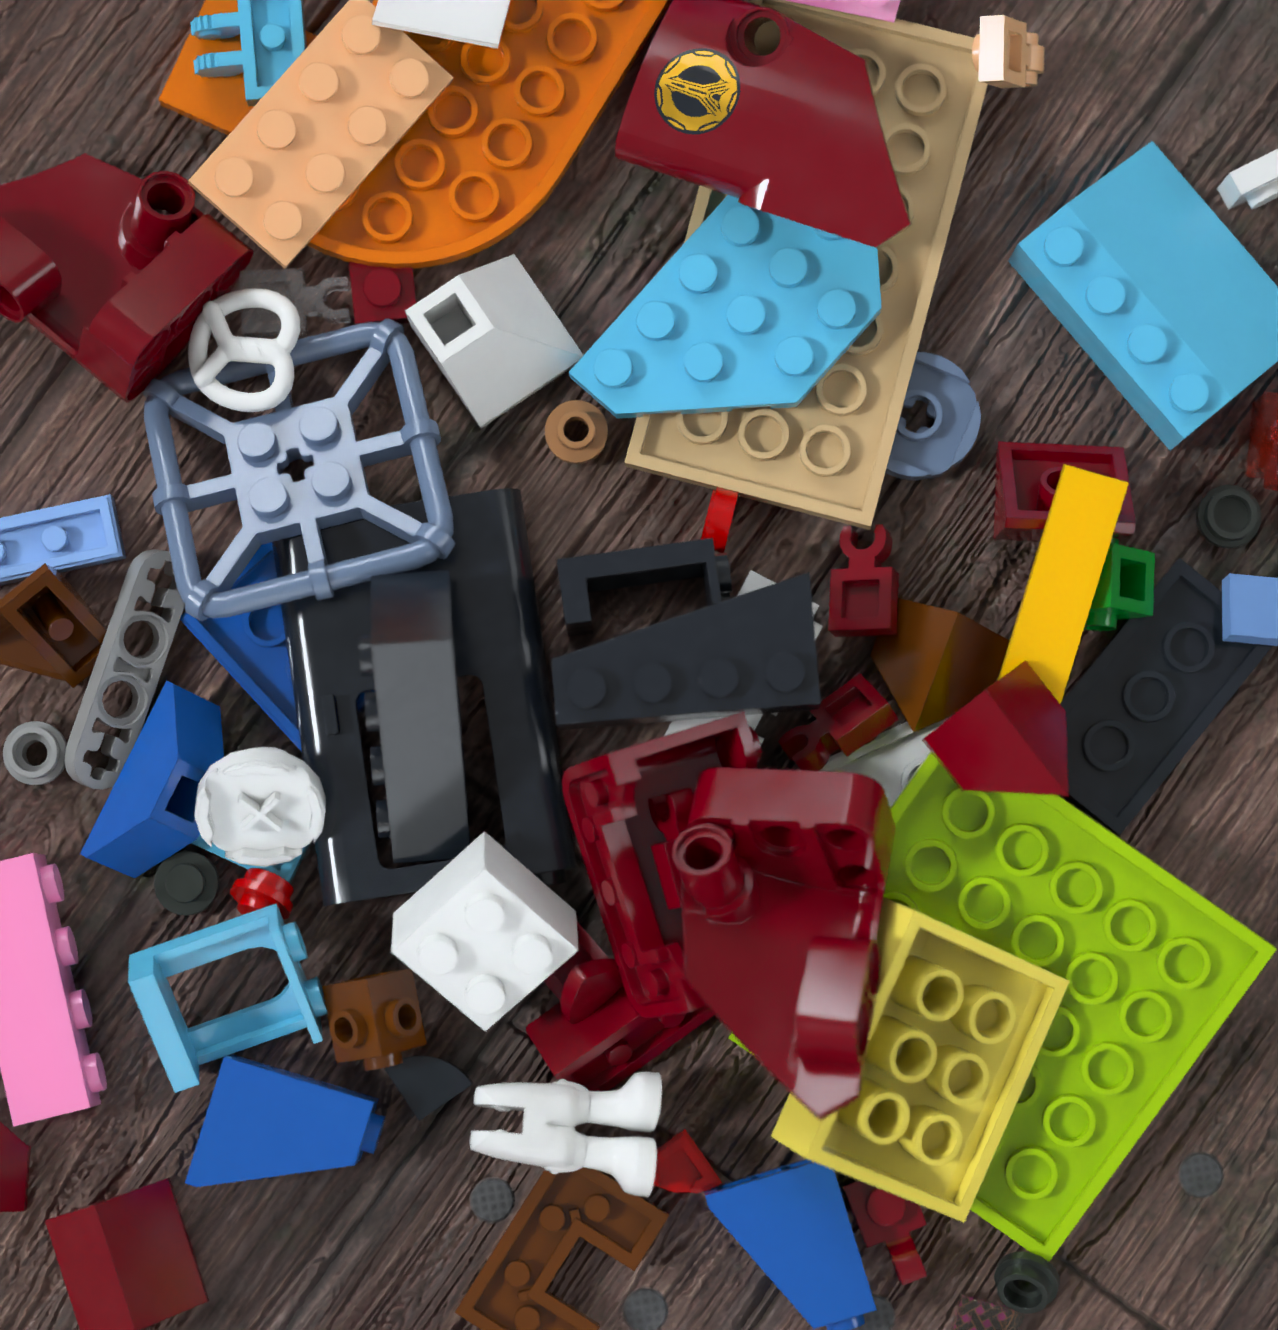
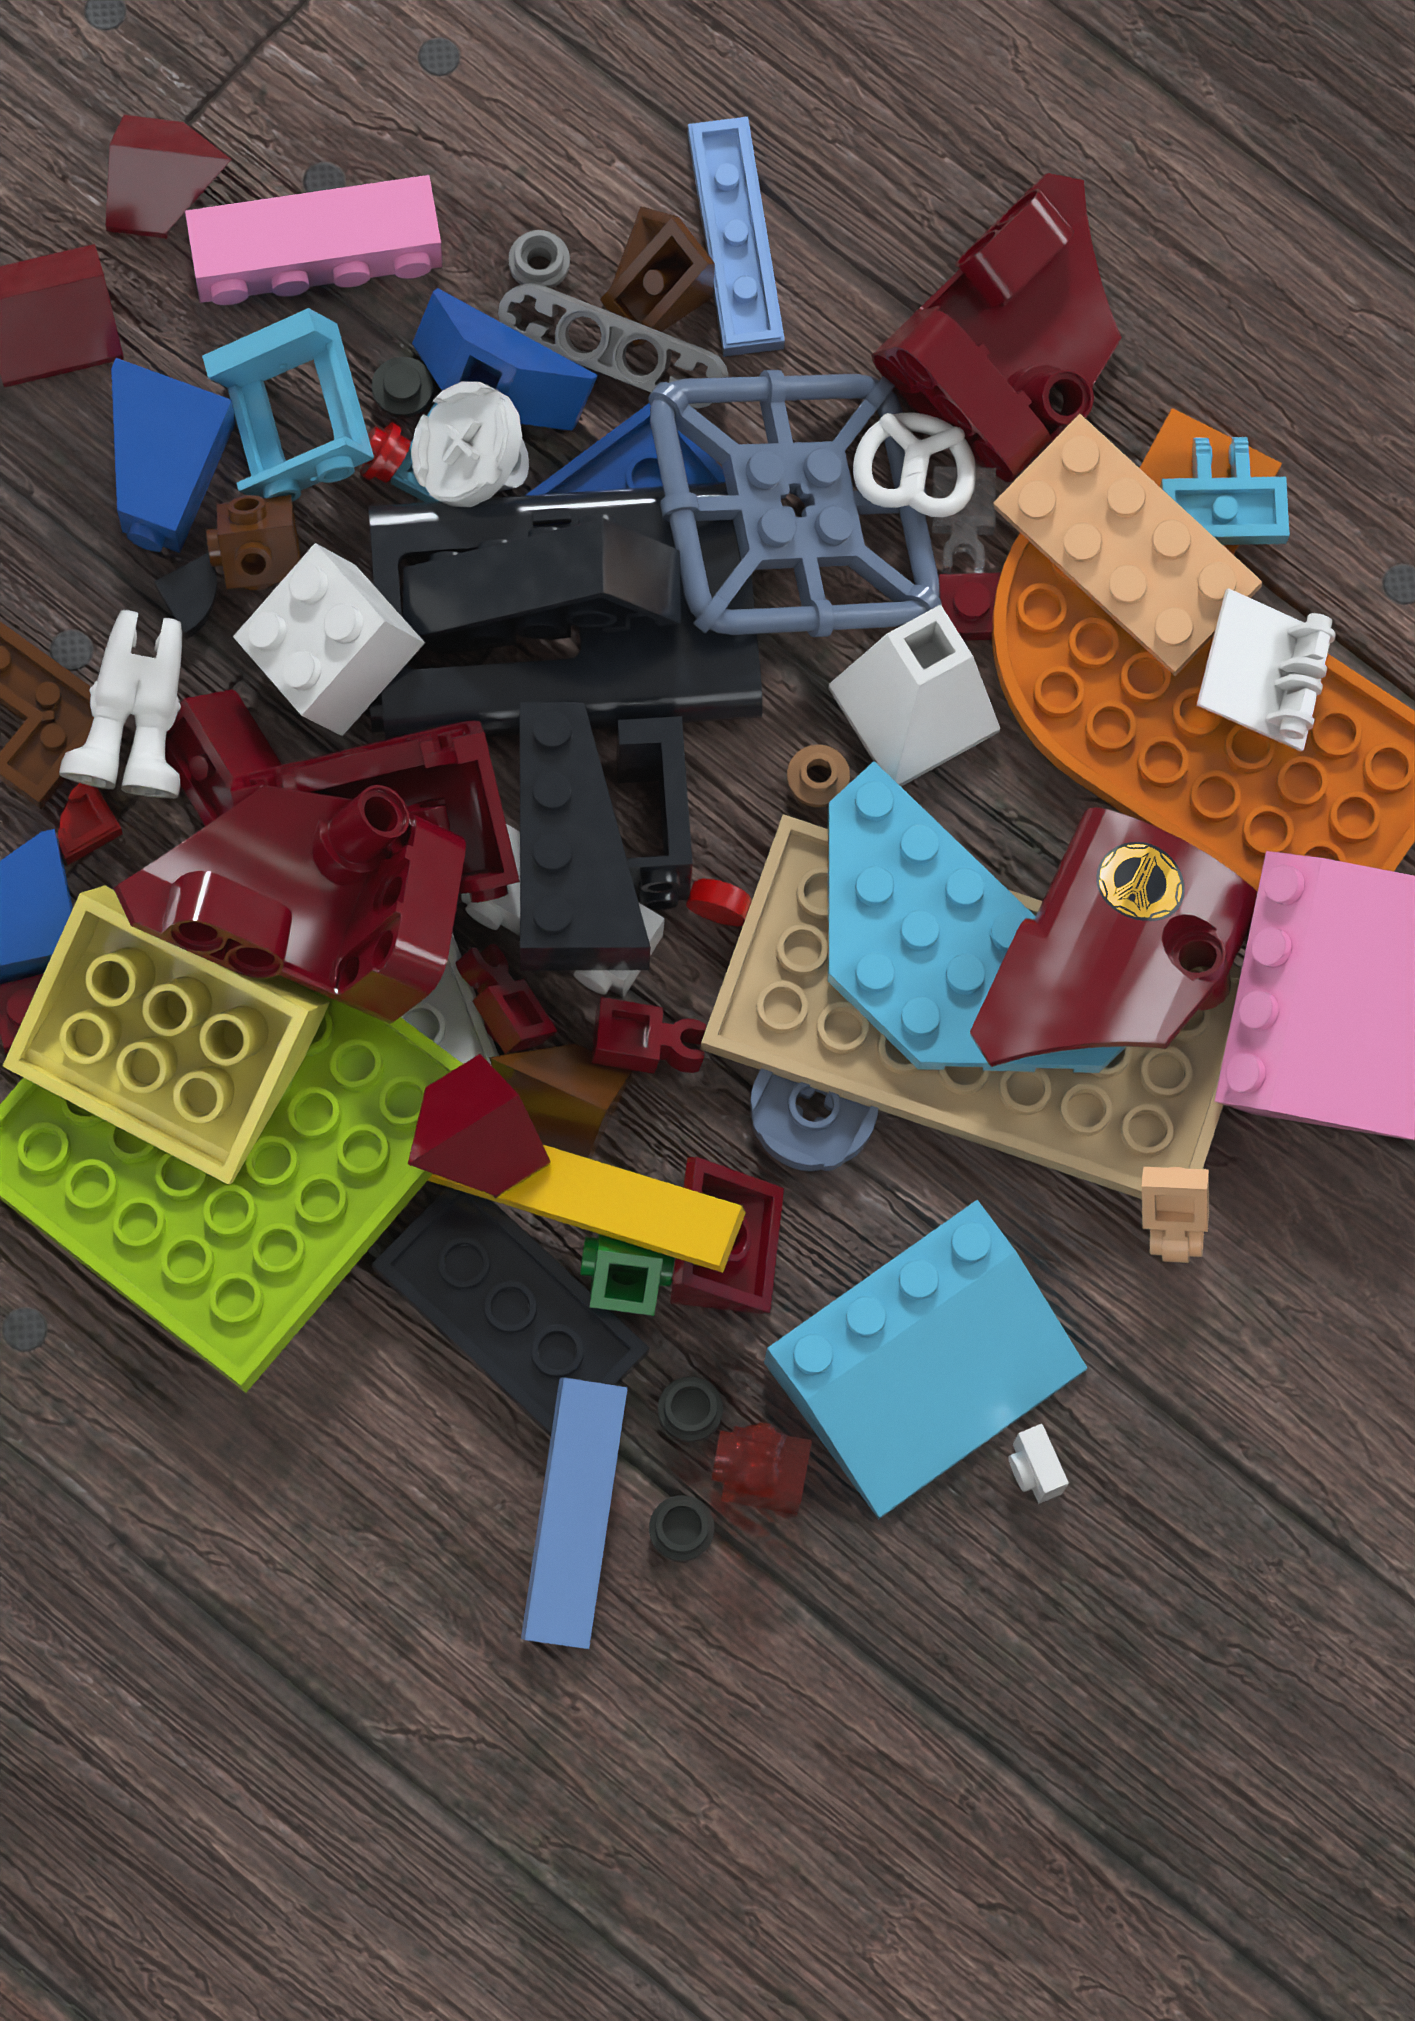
camera: 90 degrees right, 10 degrees down
dark red tile [544,922,623,1024] -> none

